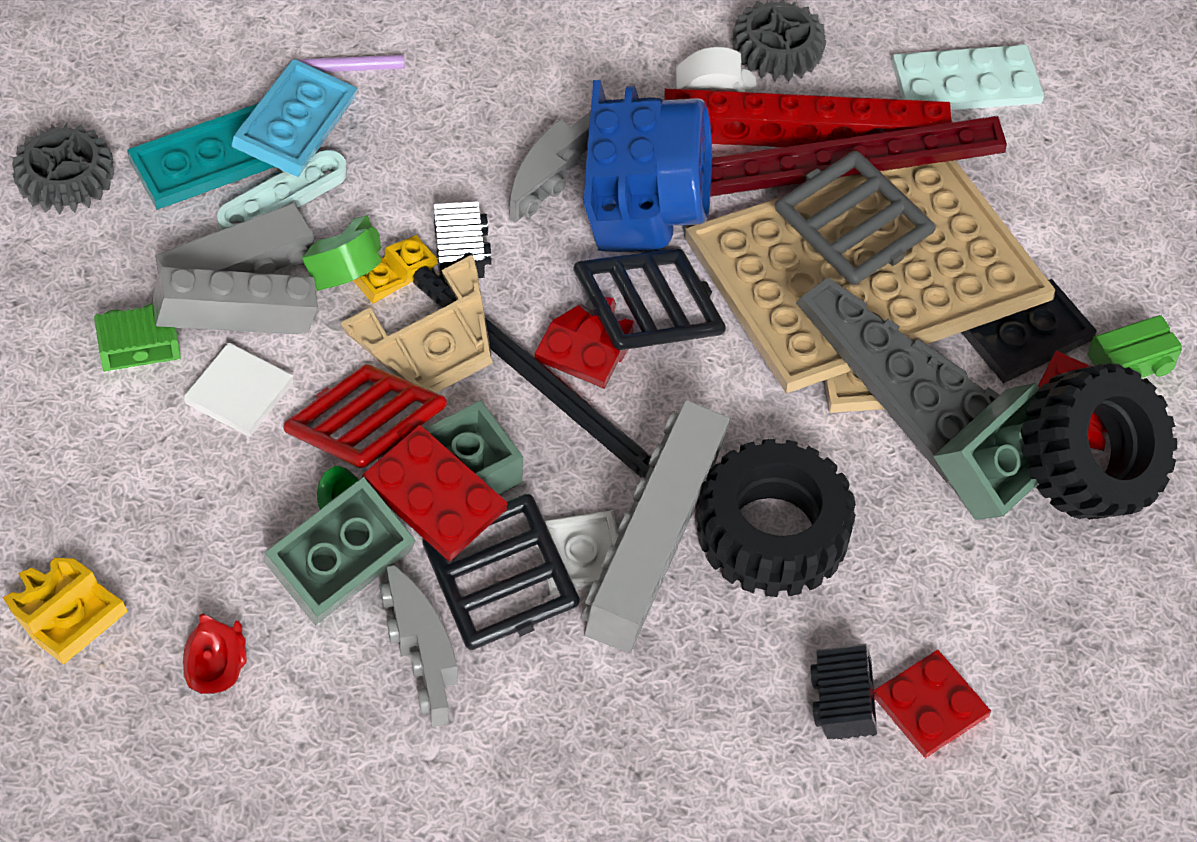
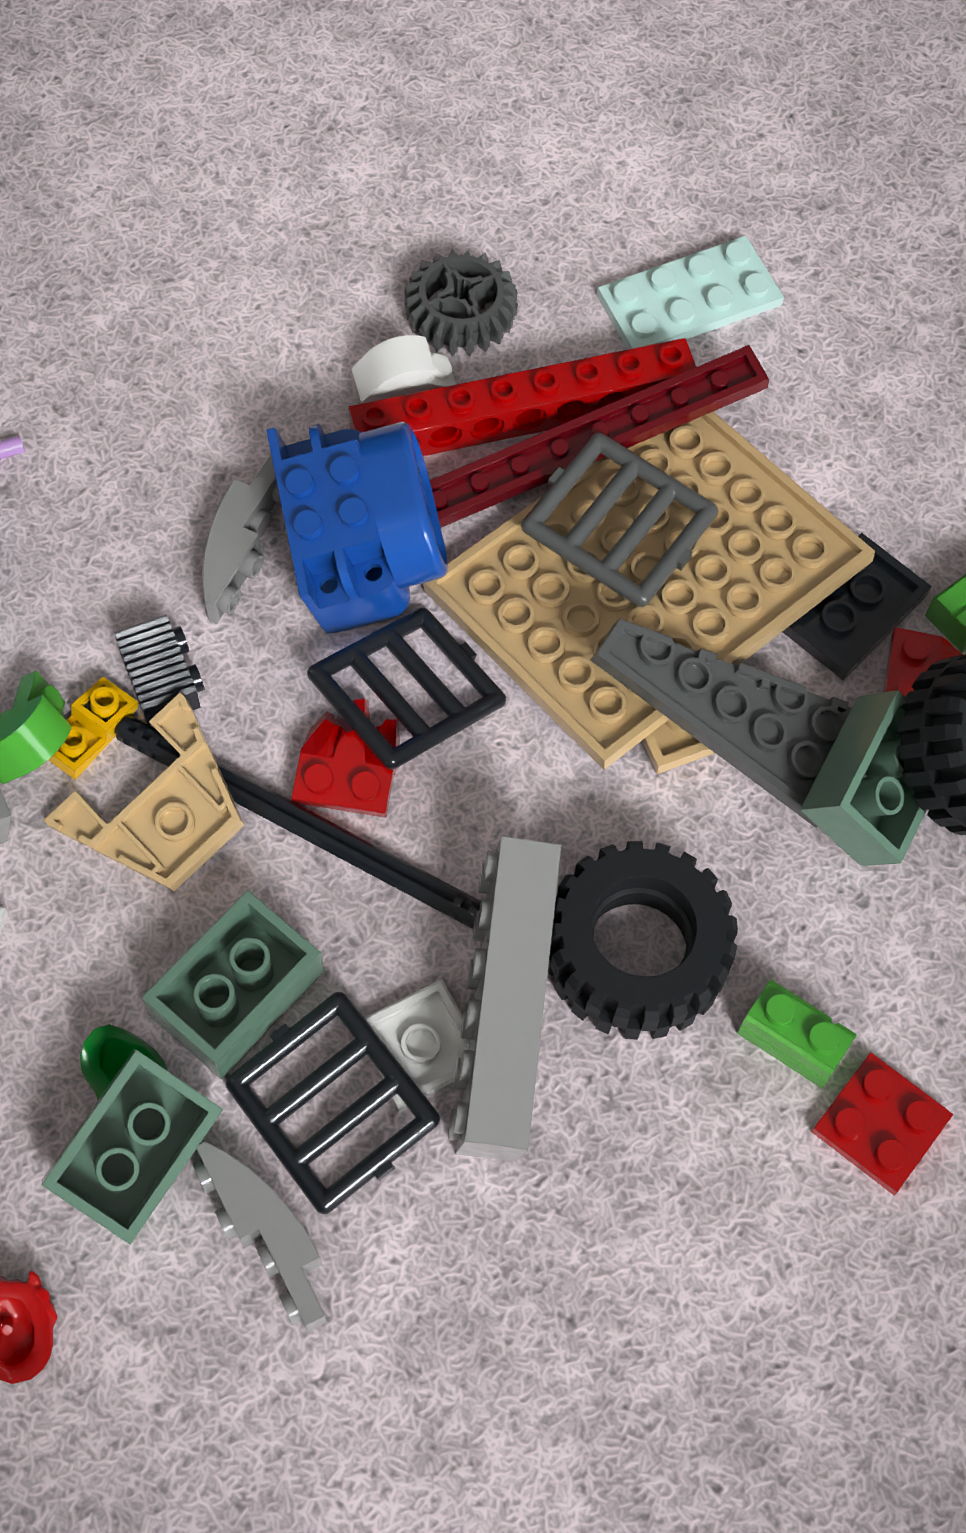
camera: 15 degrees left, 10 degrees up
red bar [283,364,447,468] -> none
red plate [362,425,508,562] -> none
black brick [810,644,878,739] -> none
none -> bright green brick [737,979,857,1088]

